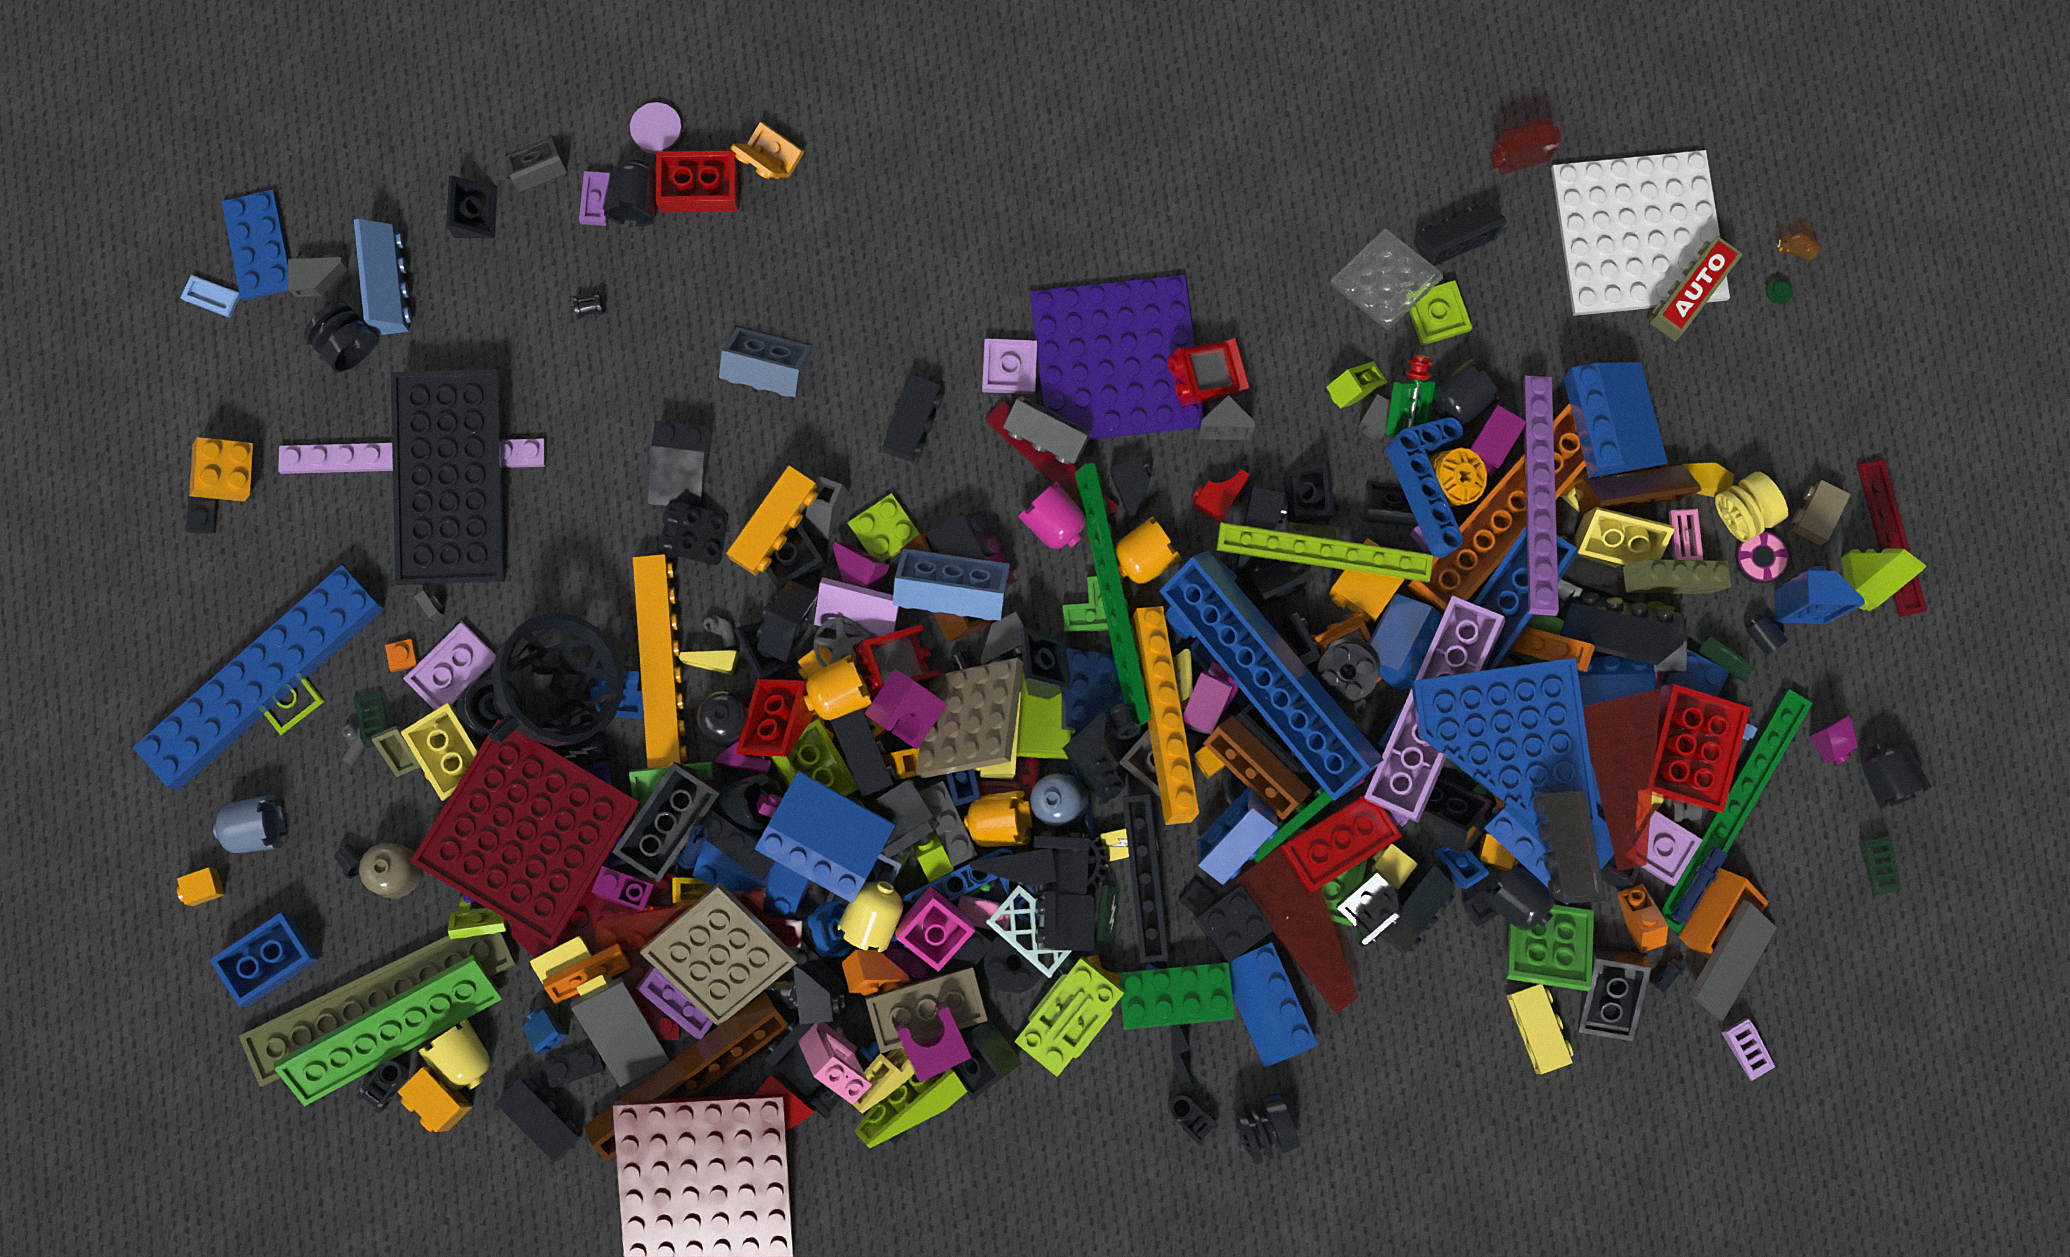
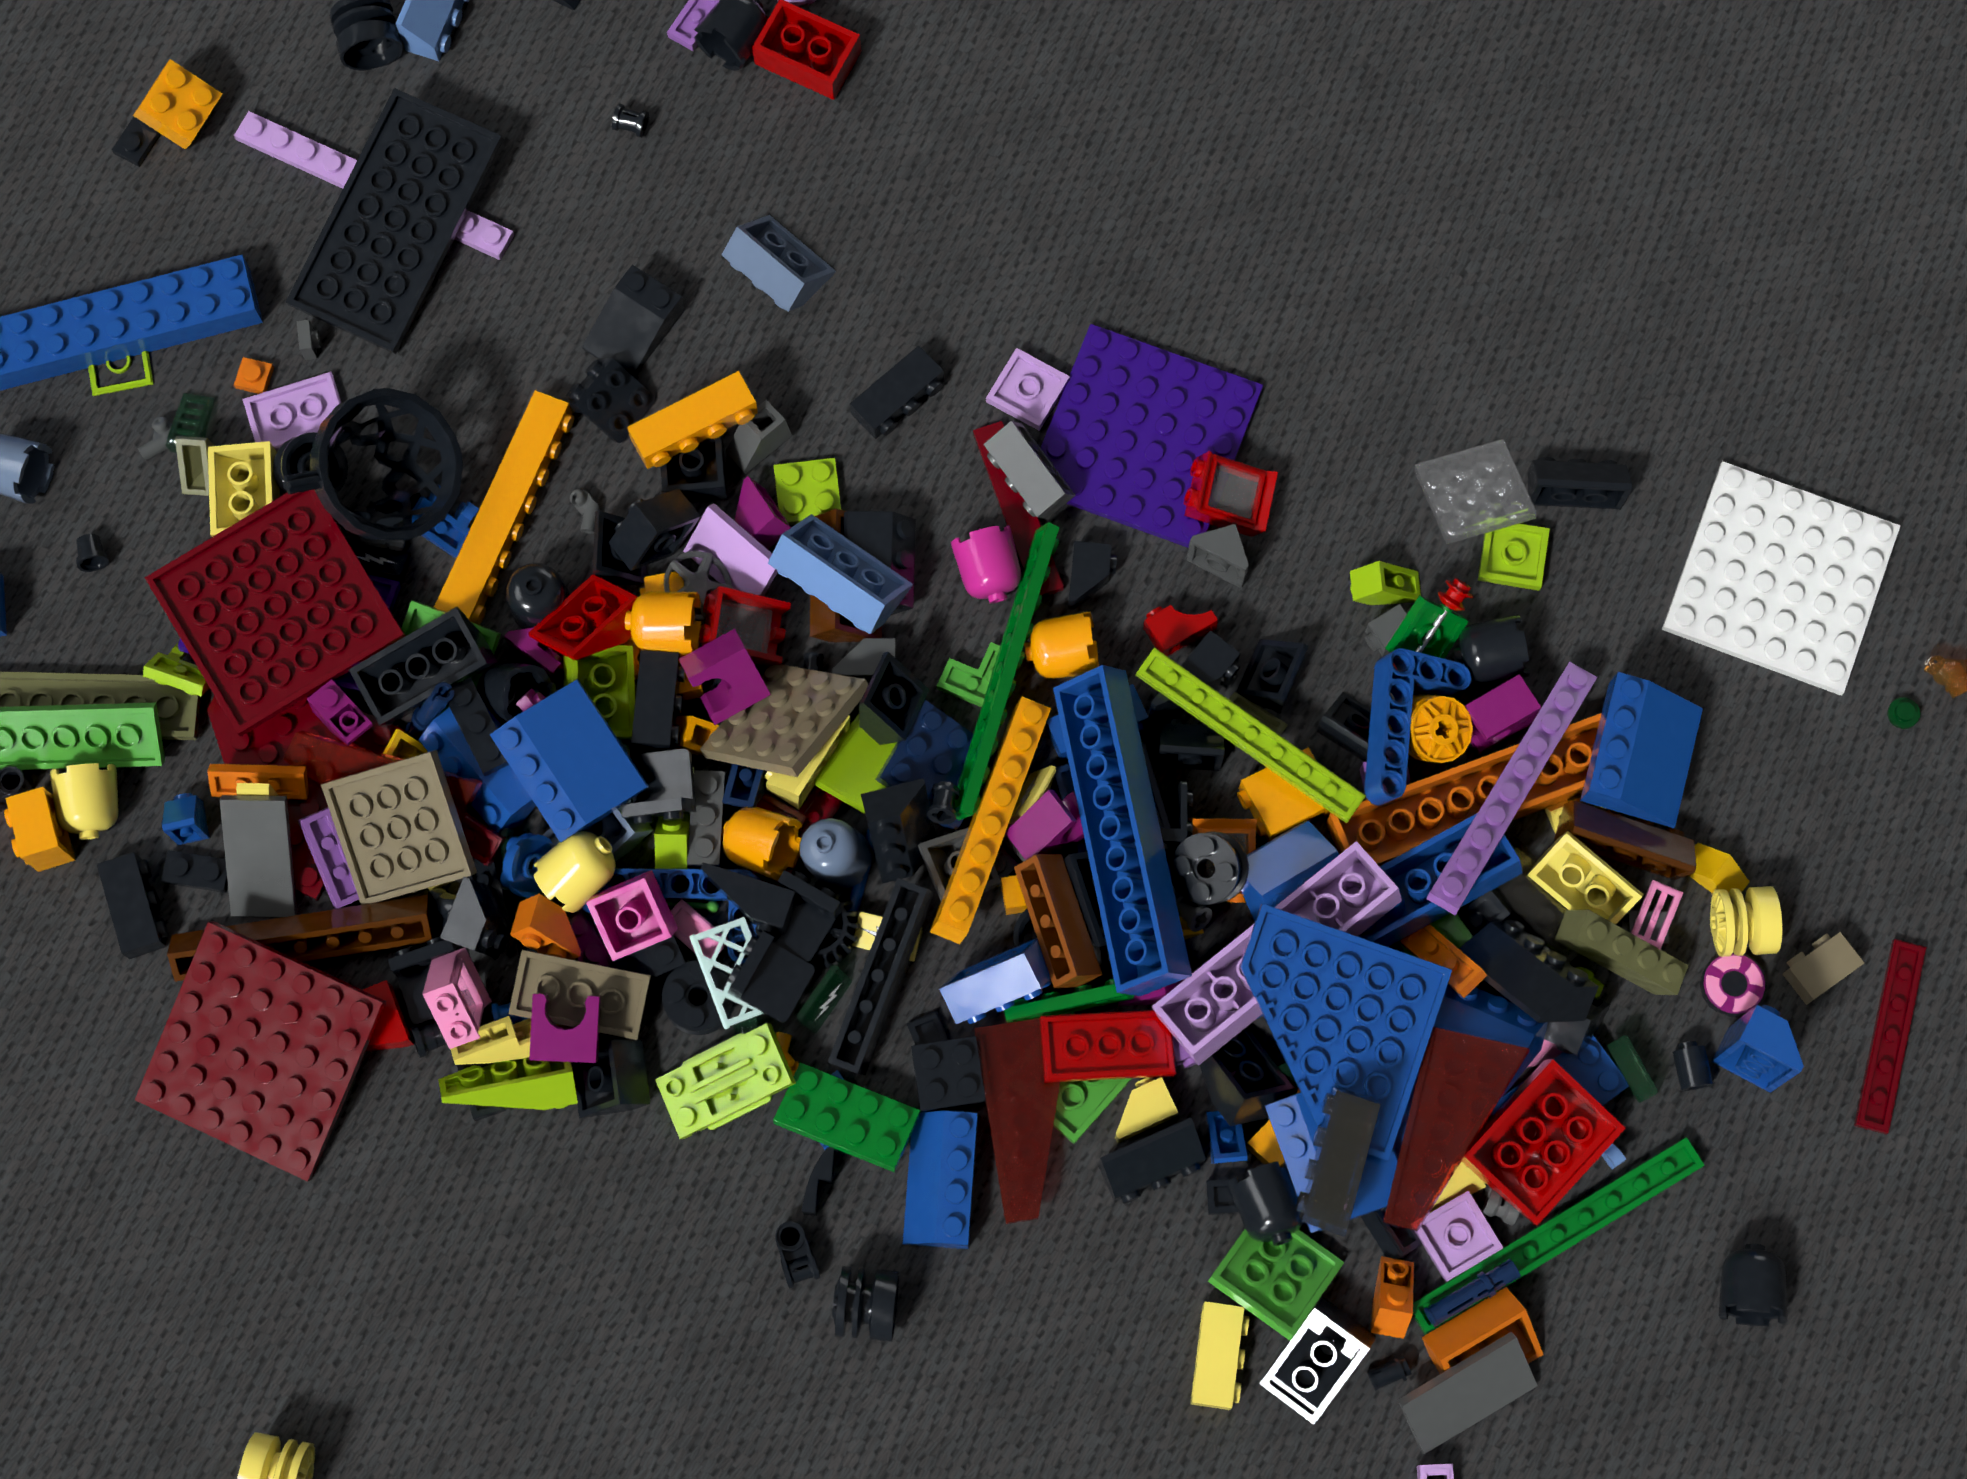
camera: 30 degrees right, 5 degrees down
dark tan cylinder [359,843,422,899] -> none
light yellow slope [530,936,592,984] -> none
light yellow slope [679,650,739,675] -> none
light orange bracket [731,122,805,179] -> none
black bracket [1337,869,1402,947] -> none
clear red brick [1491,119,1561,175] -> none
brick [1650,236,1743,342] -> none
magenta slope [1809,716,1857,764] -> none
lime wedge [1841,549,1926,611] -> none
clear green slope [1858,836,1901,896] -> none

